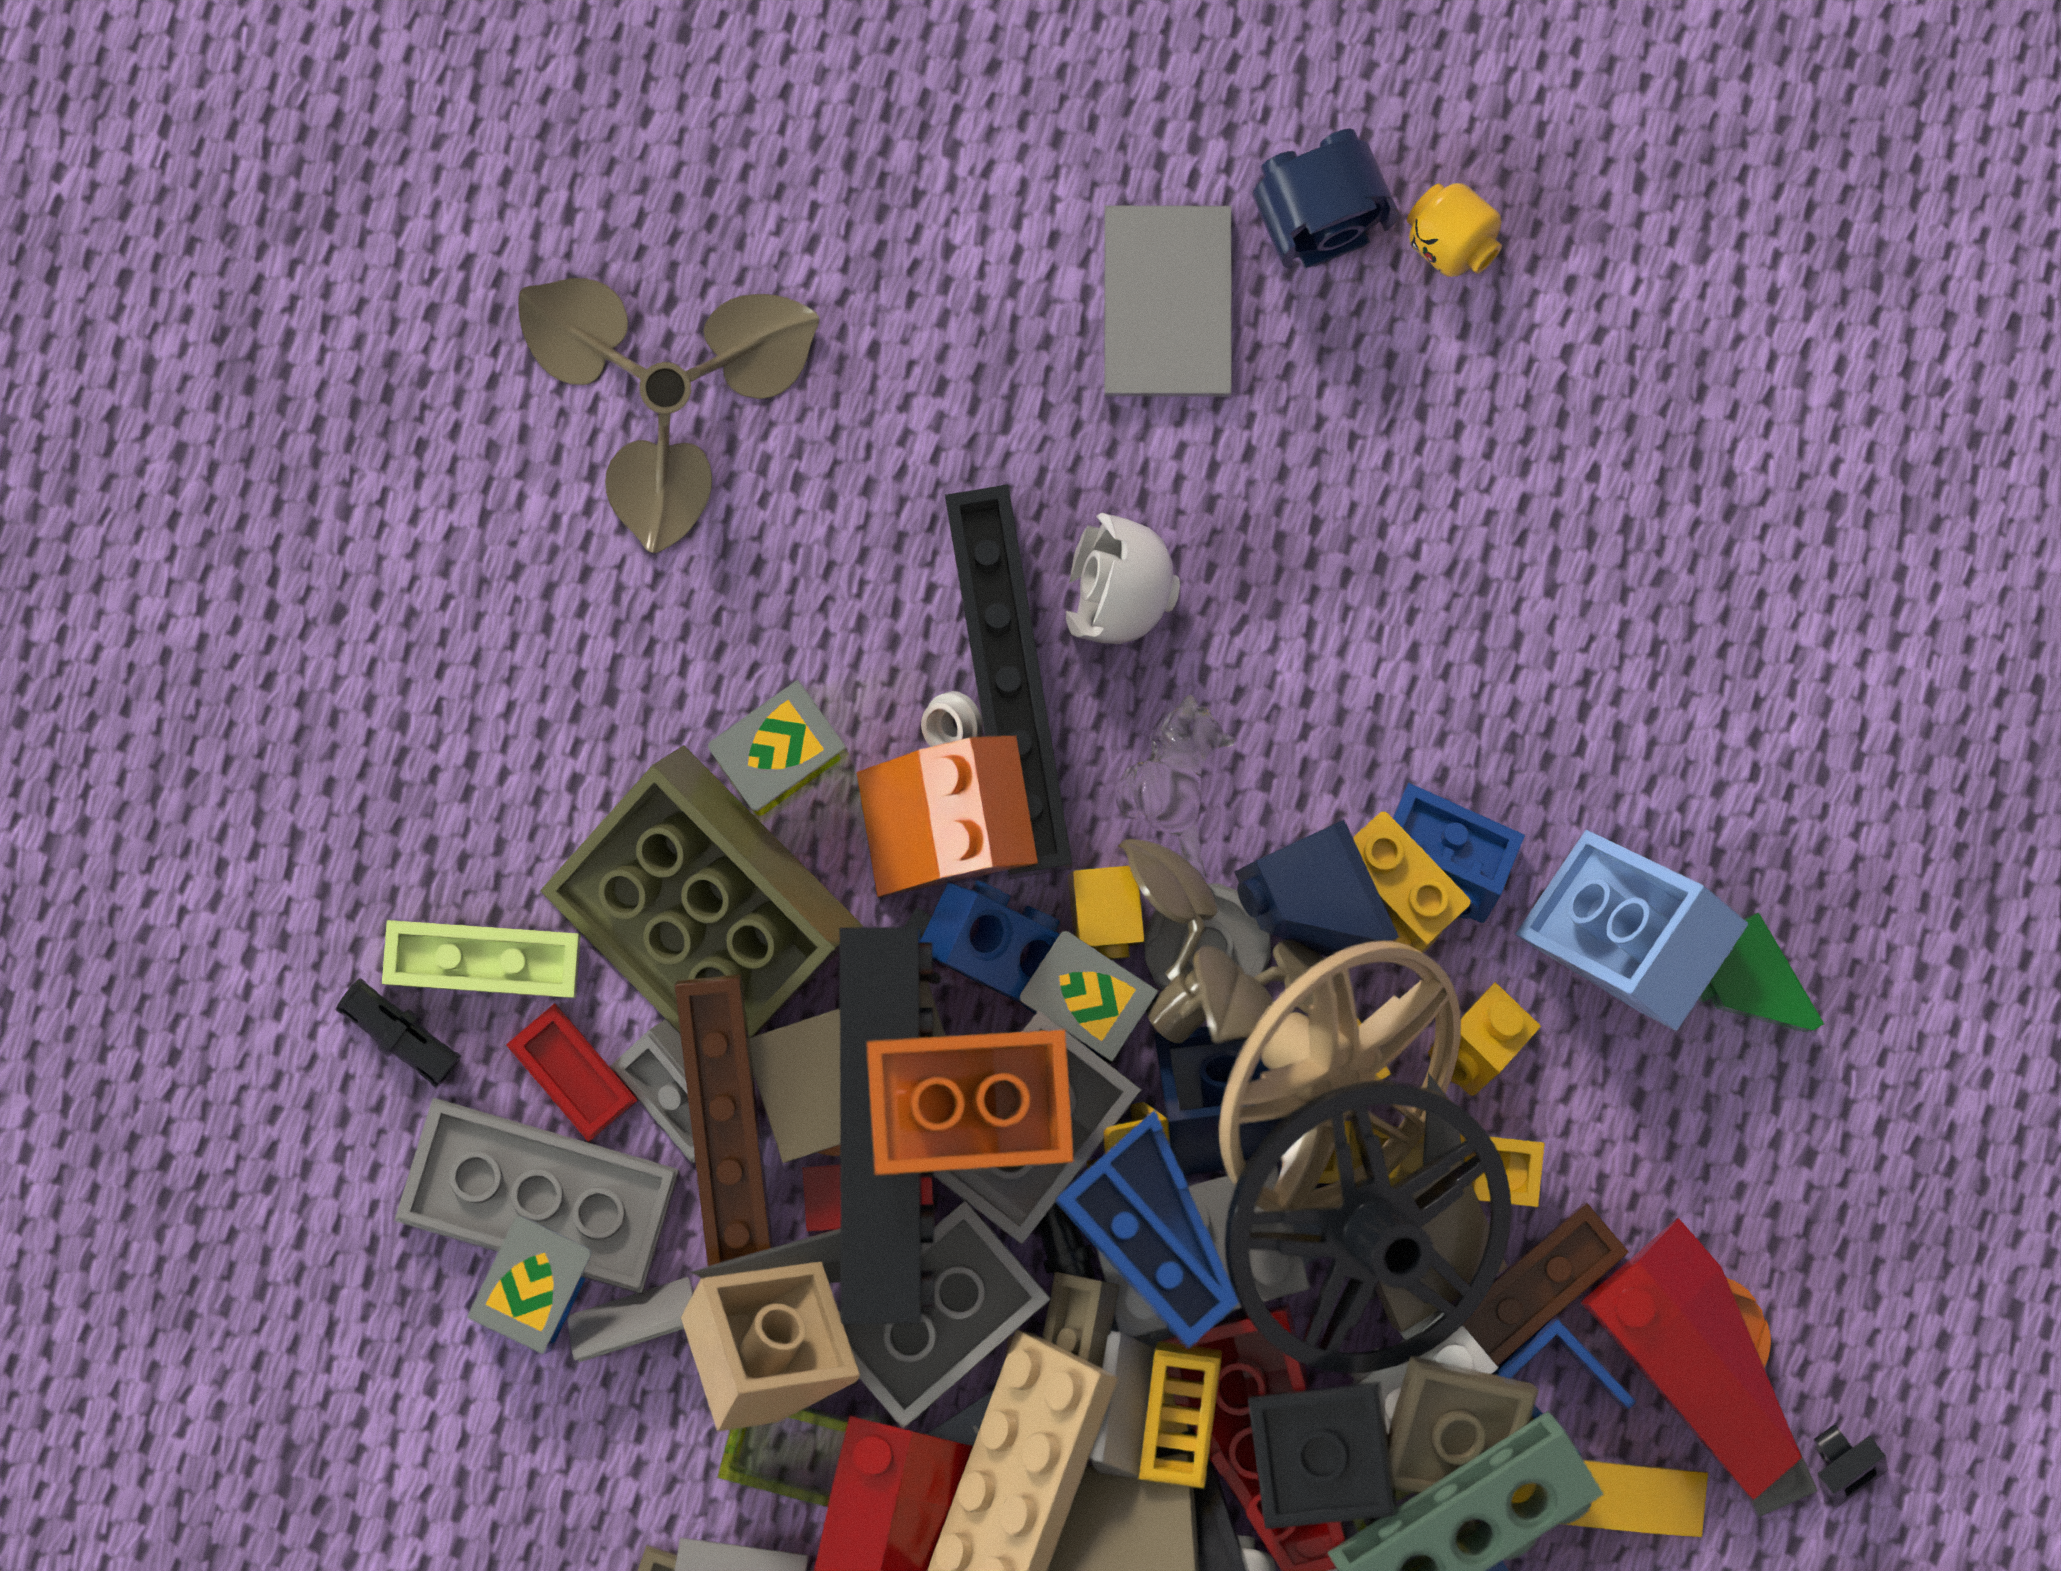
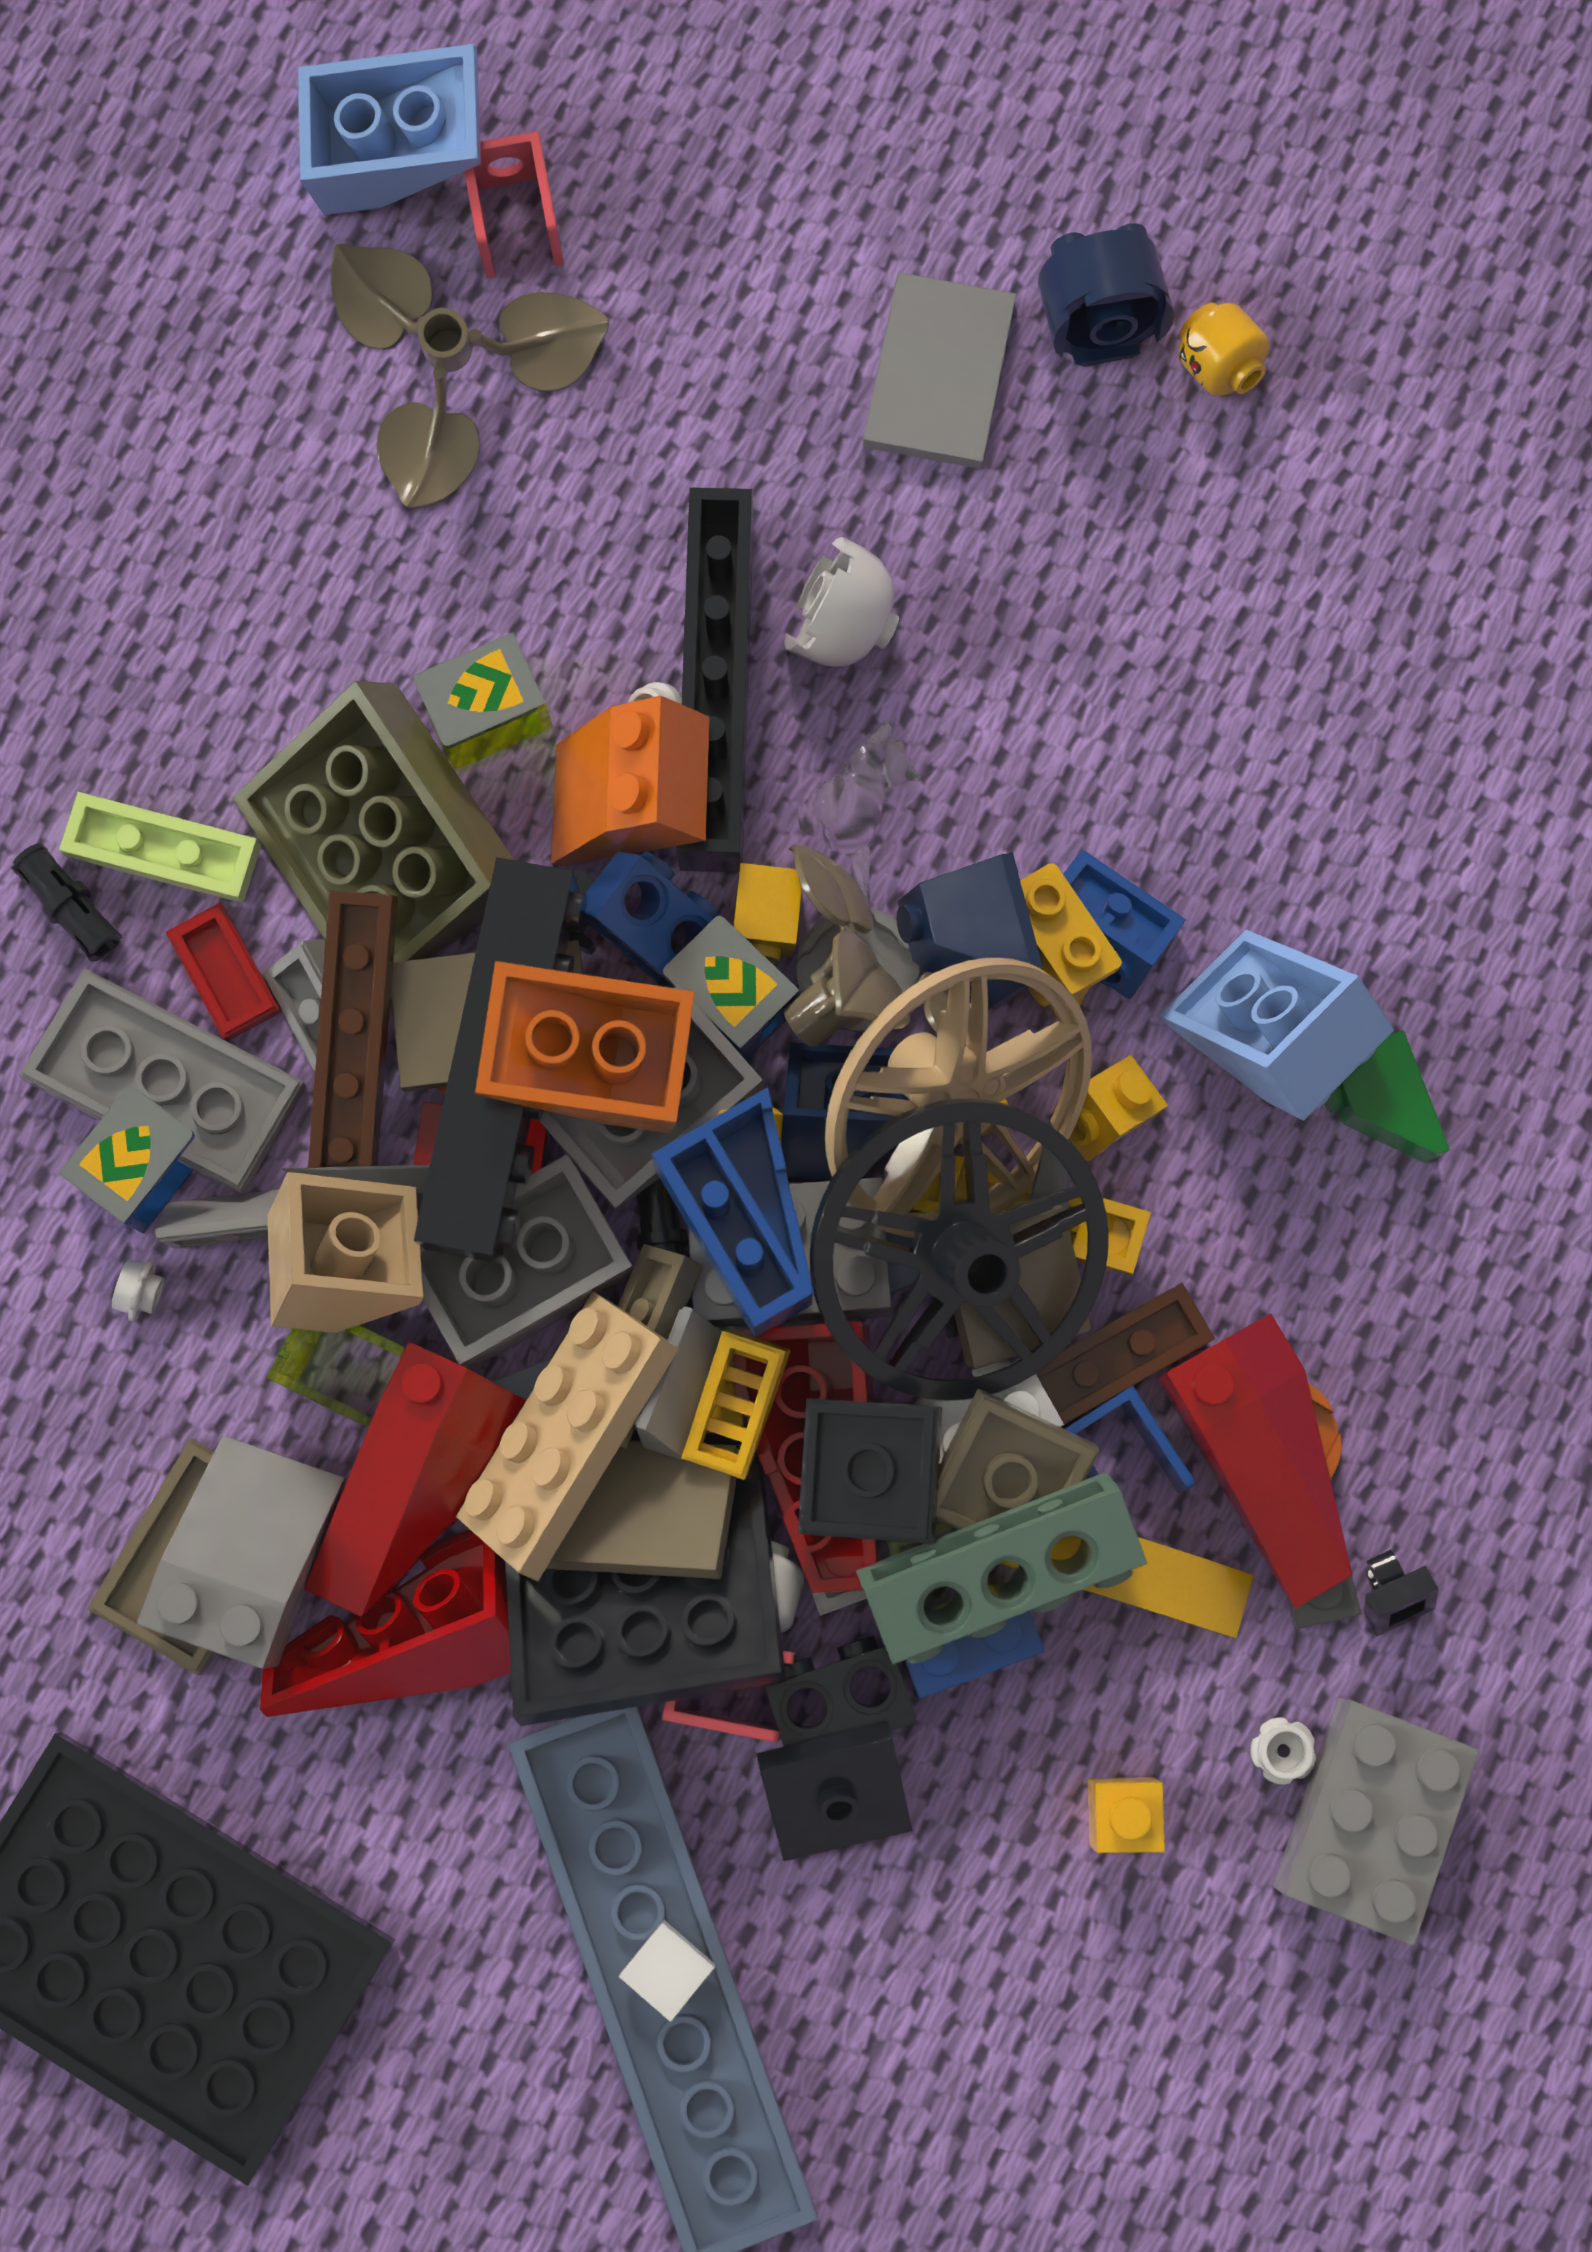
camera: 15 degrees right, 5 degrees down
none -> white plate [112,1260,165,1322]
none -> light blue slope [298,44,481,215]
none -> coral piece [464,131,564,278]

